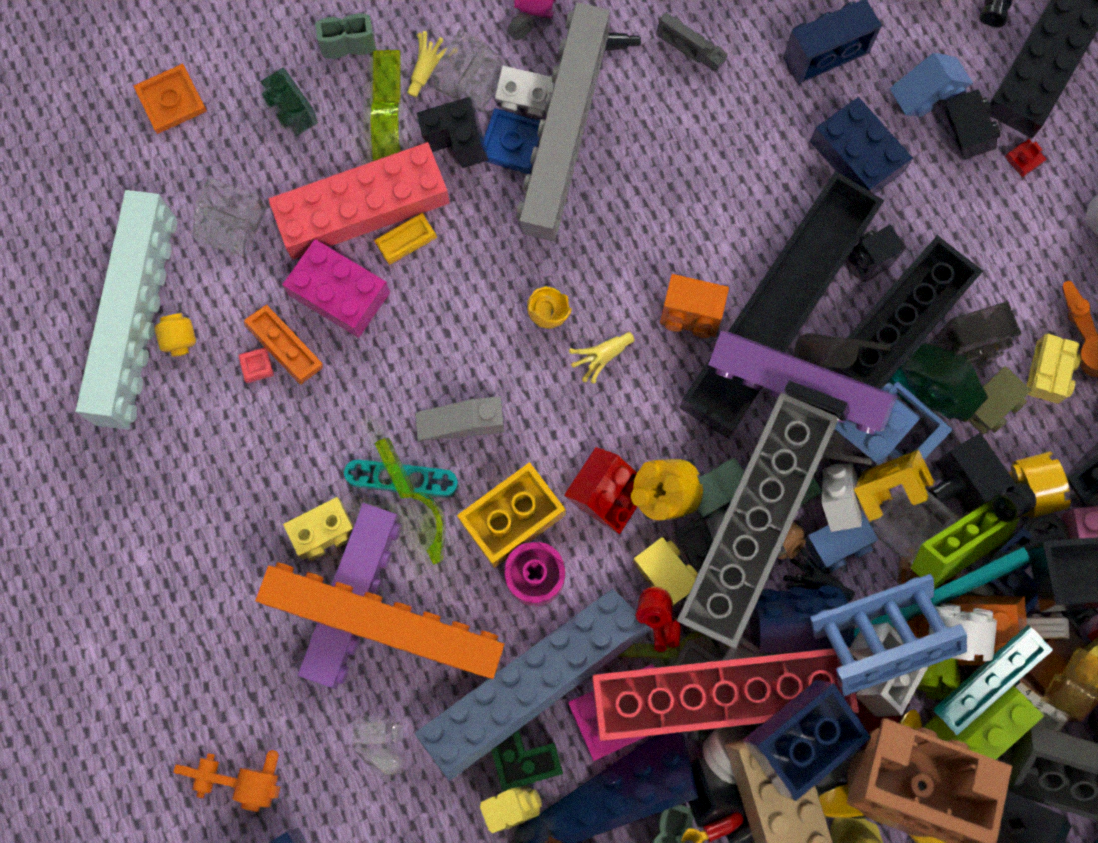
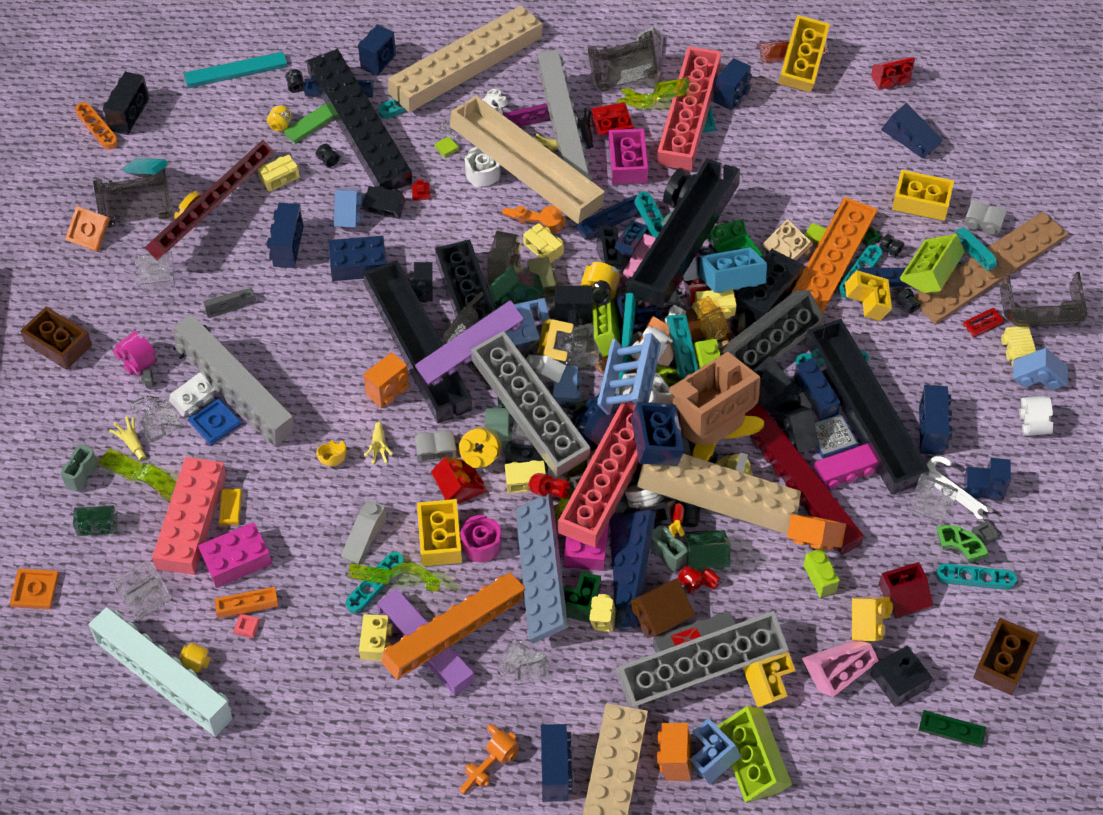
camera: 60 degrees left, 20 degrees down
black brick [417,97,489,168] -> none
black tile [785,380,850,421] -> none
none -> light grey brick [415,430,456,463]

